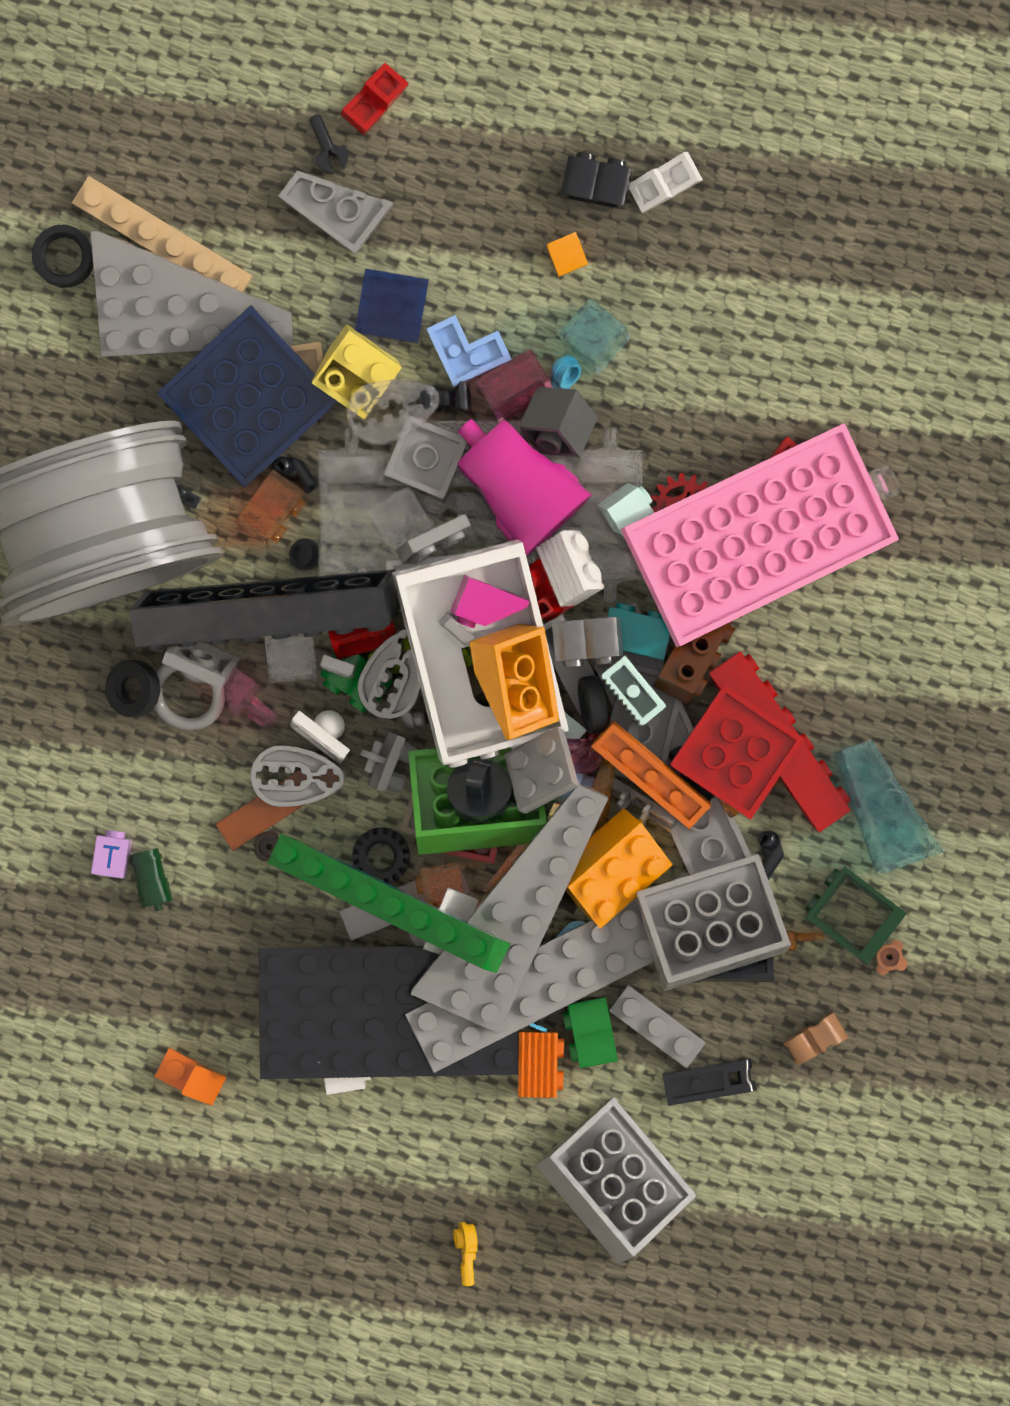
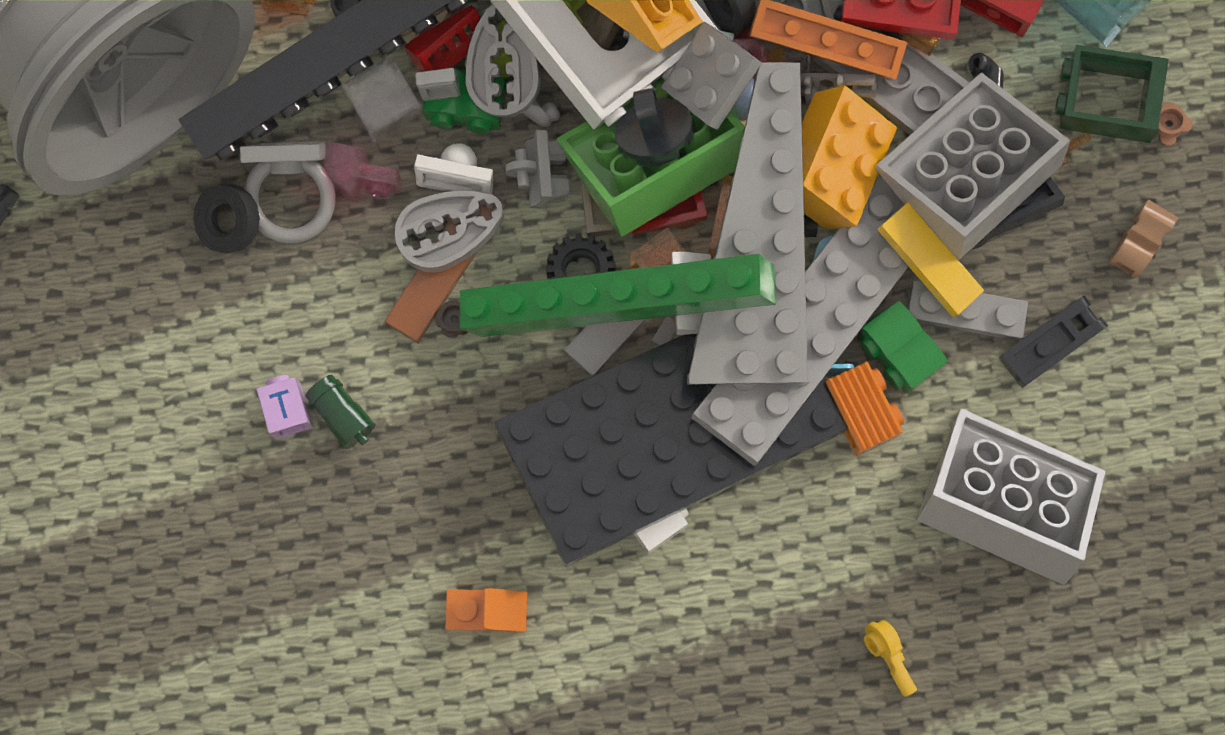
camera: 30 degrees left, 10 degrees down
none -> yellow tile [877,202,984,317]

